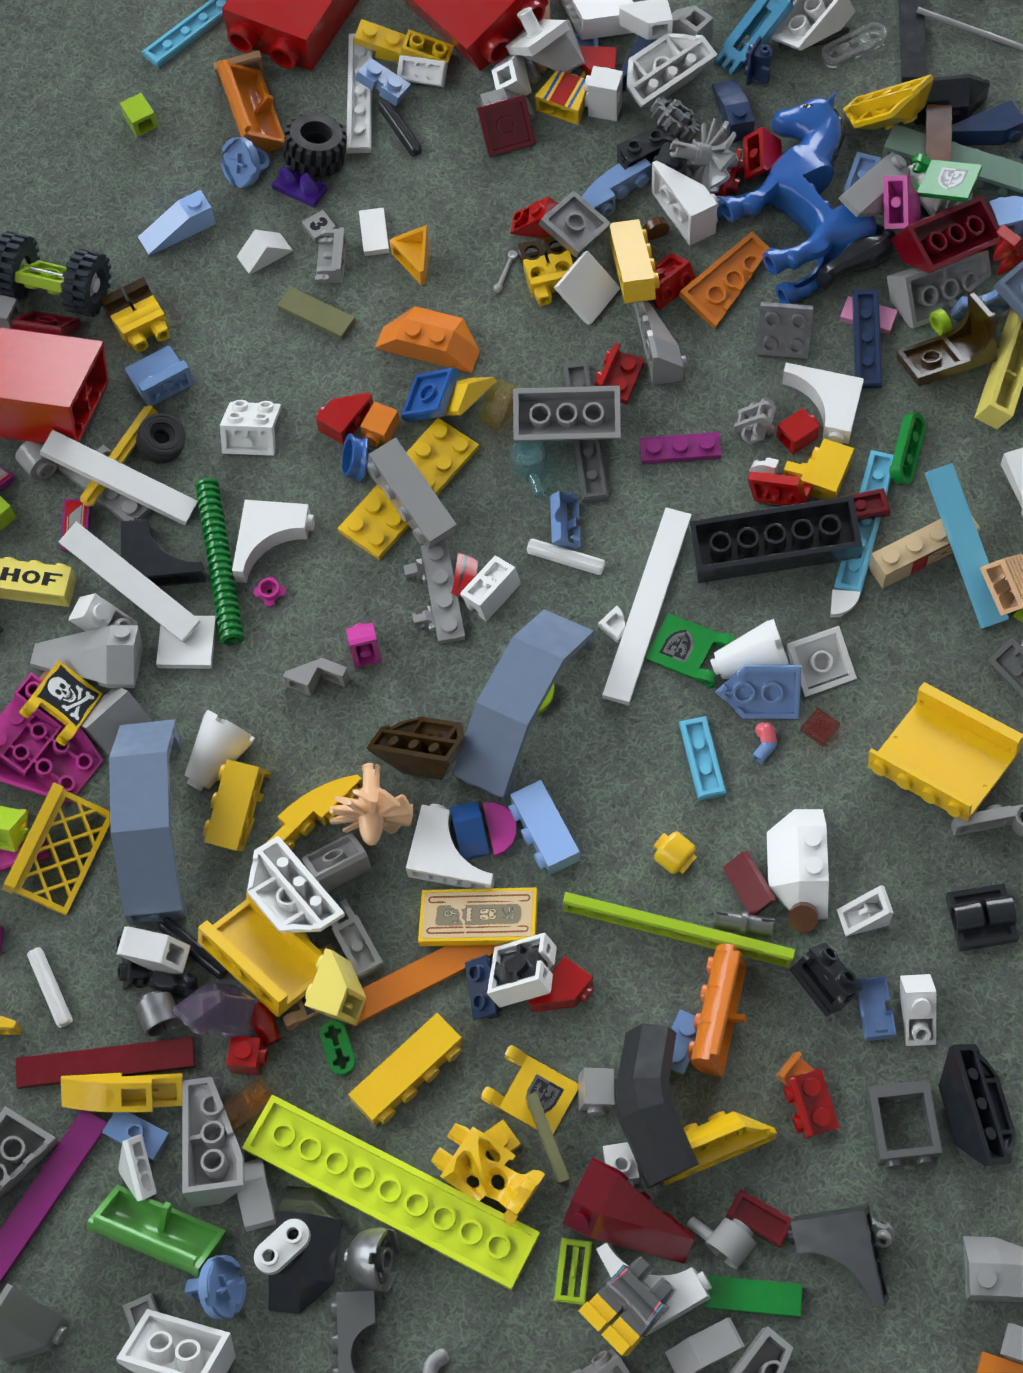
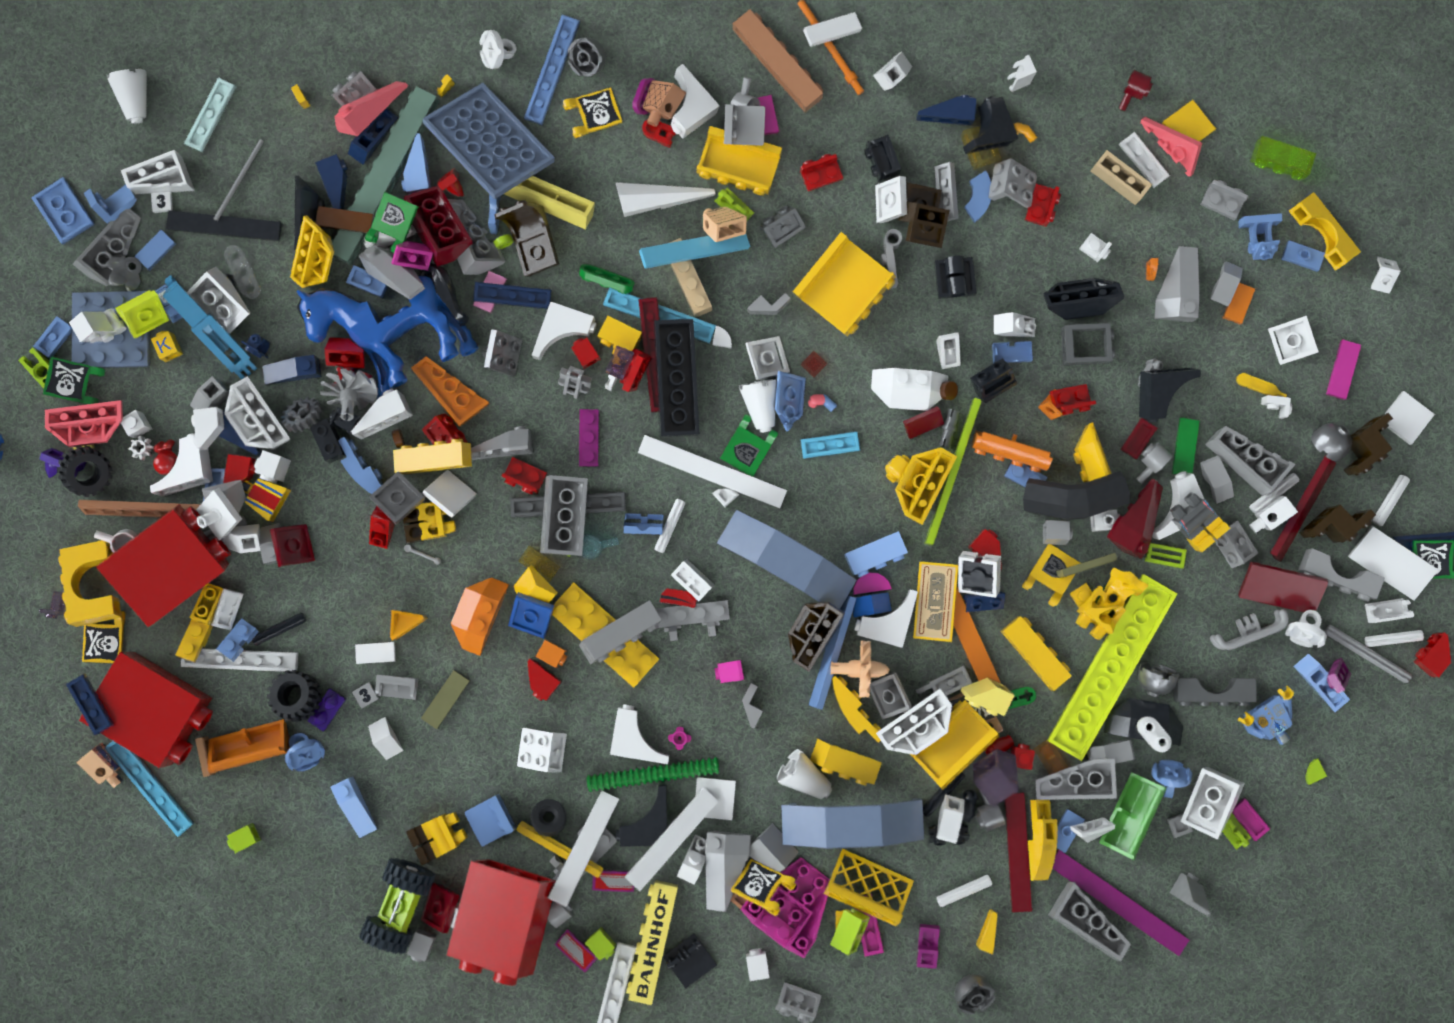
camera: 90 degrees left, 20 degrees up
blue piece [342,433,368,482] -> none
none -> bracket [605,346,634,380]
none -> light grey slope [747,293,791,315]
none -> medium blue tile [809,596,856,710]
none -> yellow wedge [895,447,957,525]

